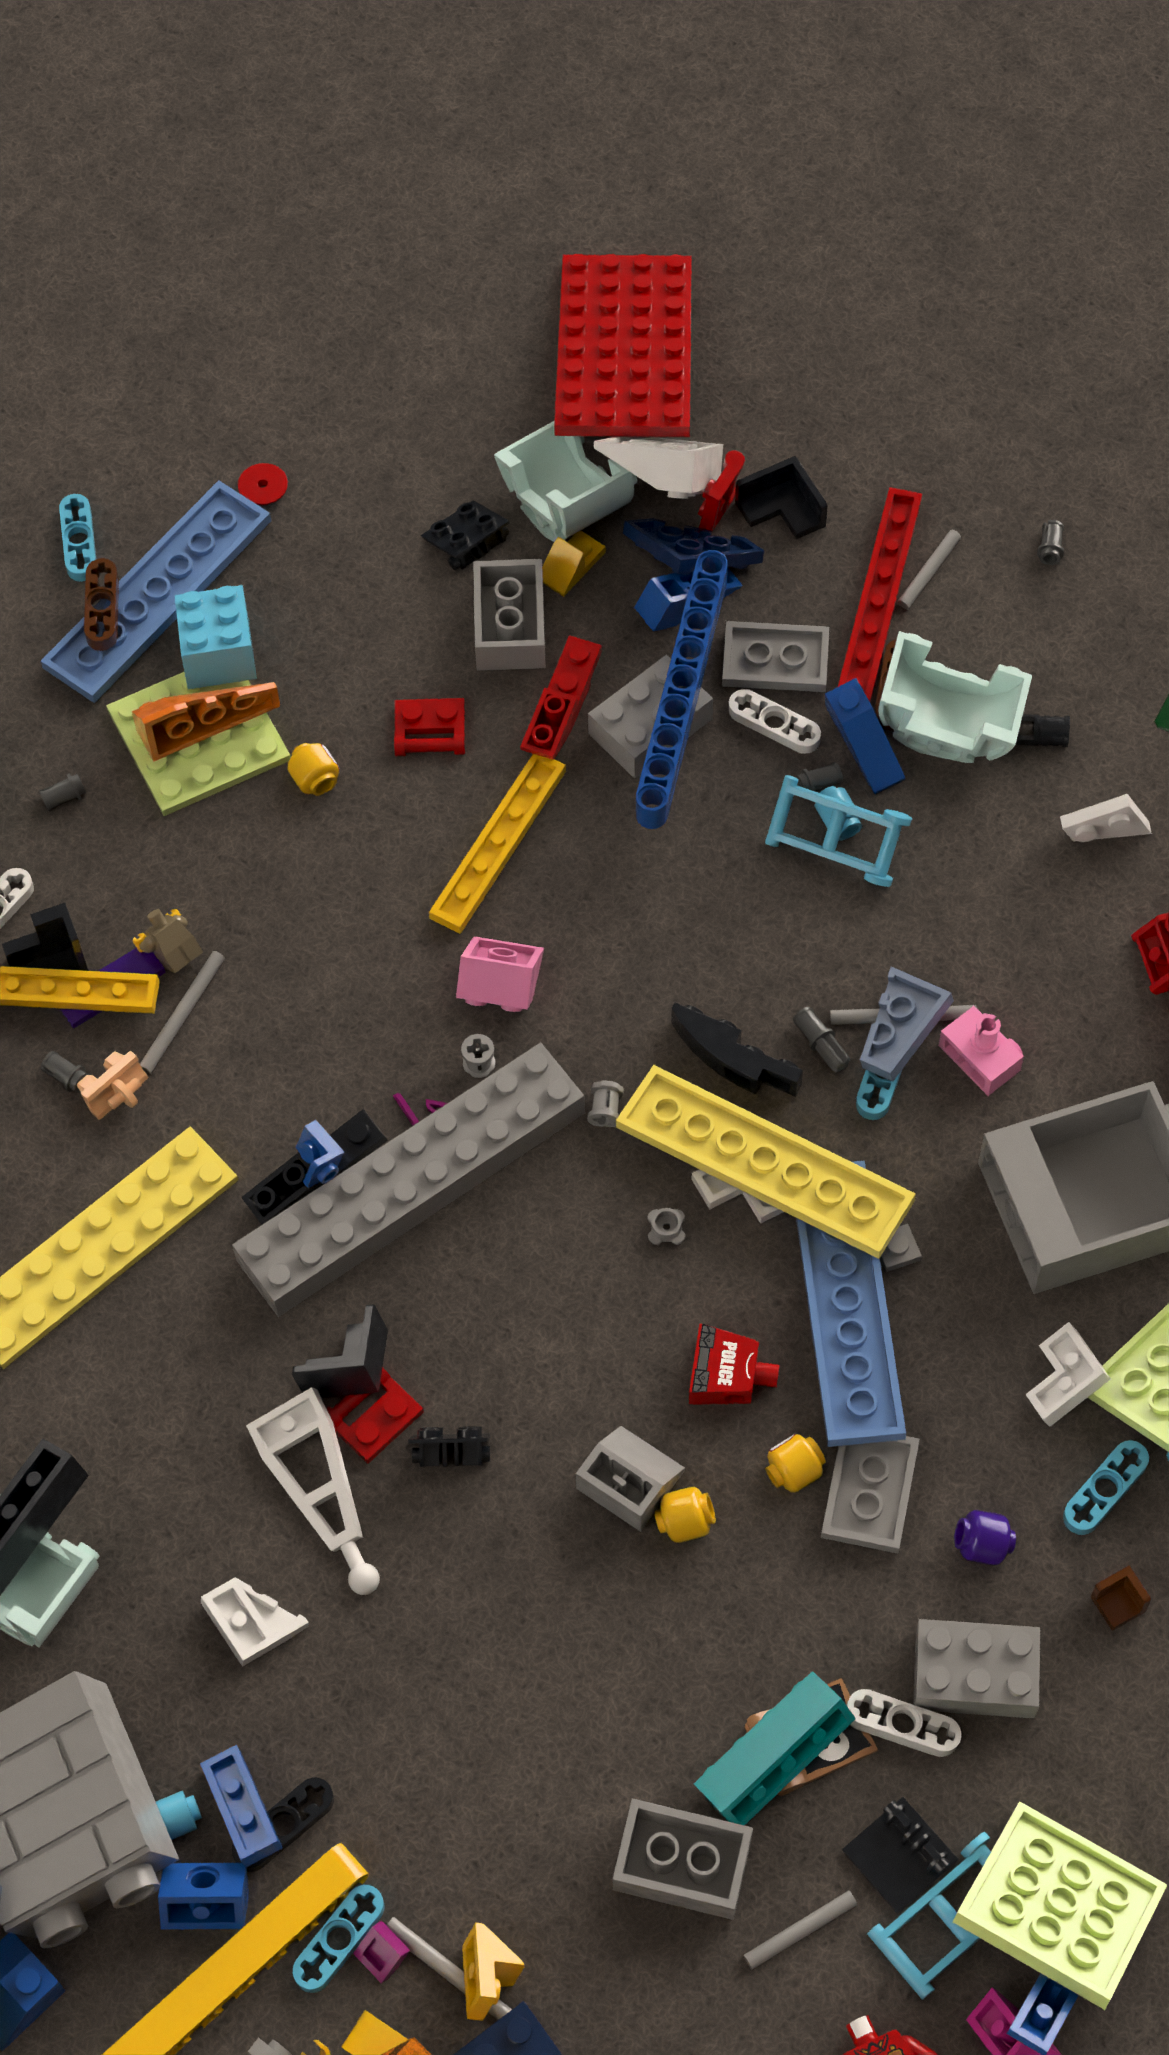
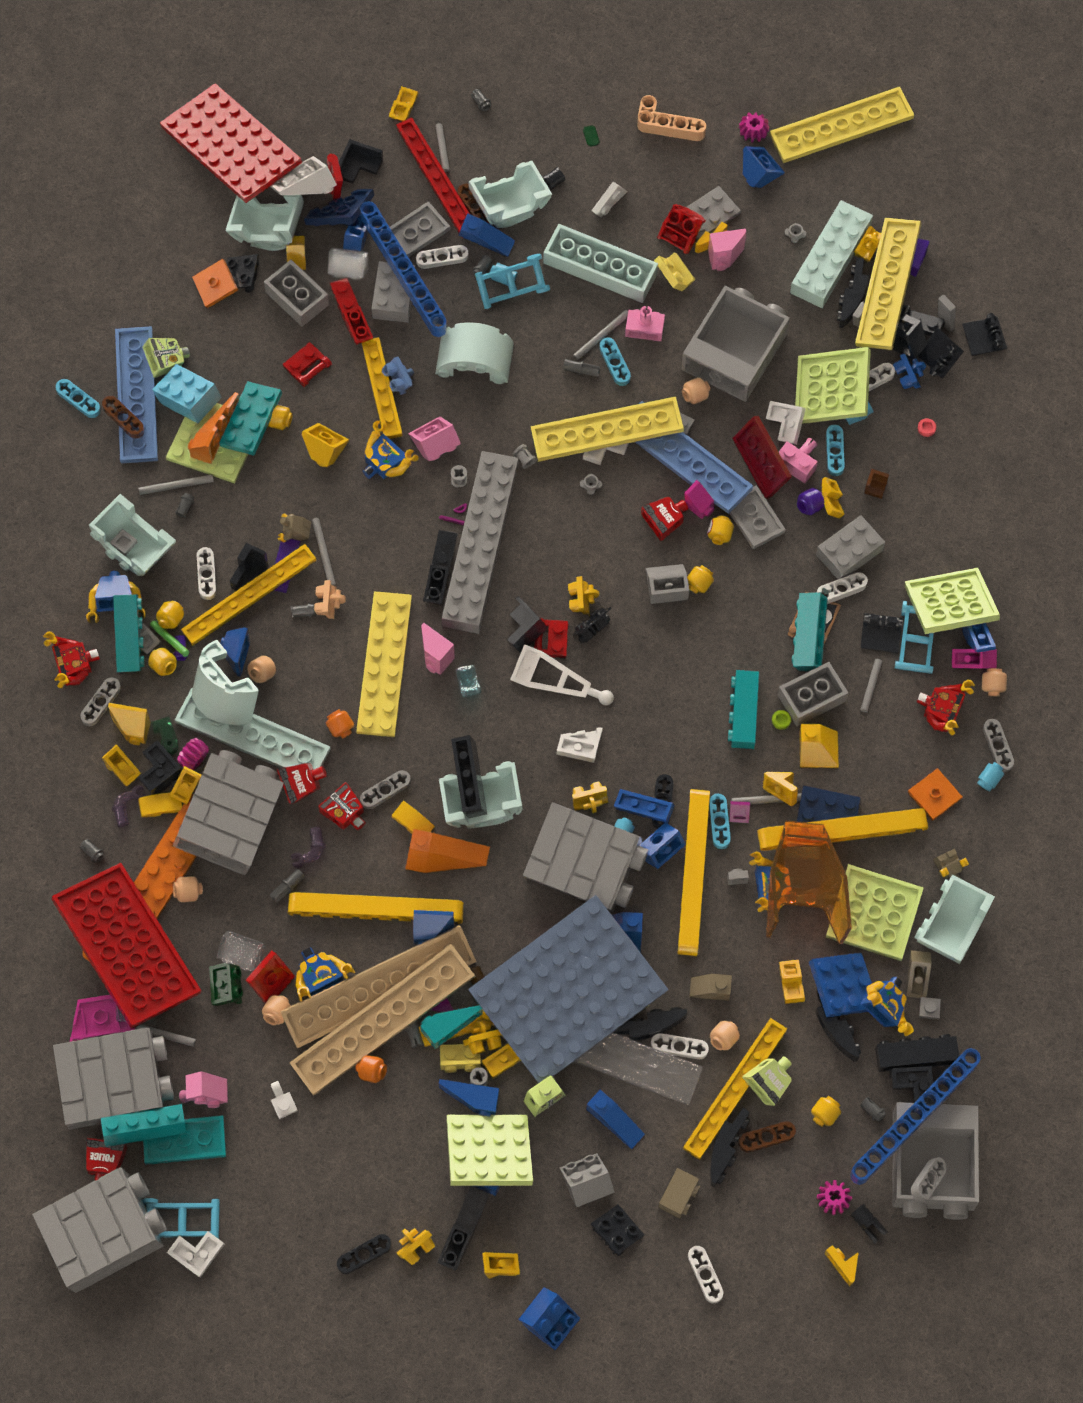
camera: 45 degrees left, 5 degrees up
red piece [238,463,288,505] -> none
blue bracket [296,1120,344,1188] -> none
black slope [671,1003,803,1097] -> none
sand blue wing [860,967,954,1082] -> none
none -> light grey bar [139,475,214,495]
none -> yellowish green torso [142,338,190,378]
none -> orange plate [192,259,238,308]
none -> teal plate [219,381,282,455]
none -> yellow slope [302,423,349,467]
none -> clear slope [328,248,370,280]
none -> torso [363,421,419,479]
none -> medium blue hips [382,357,414,395]
none -> yellow slope [389,86,419,122]
none -> bright pink slope [421,623,455,675]
none -> light aqua cylinder [435,323,514,384]
none -> clear light blue bracket [456,665,481,697]
none -> light aqua brick [543,224,658,303]
none -> yellow hips [568,576,599,614]
none -> yellow hips [572,782,608,813]
none -> light yellow bracket [654,253,695,291]
none -> light nougat head [682,377,710,404]
none -> dark pink slope [684,480,715,519]
none -> teal brick [728,670,759,749]
none -> dark red plate [732,416,792,499]
none -> lime tile [772,710,791,730]
none -> bright pink brick [779,438,818,483]
none -> yellow slope [799,724,839,768]
none -> yellow slope [822,477,844,518]

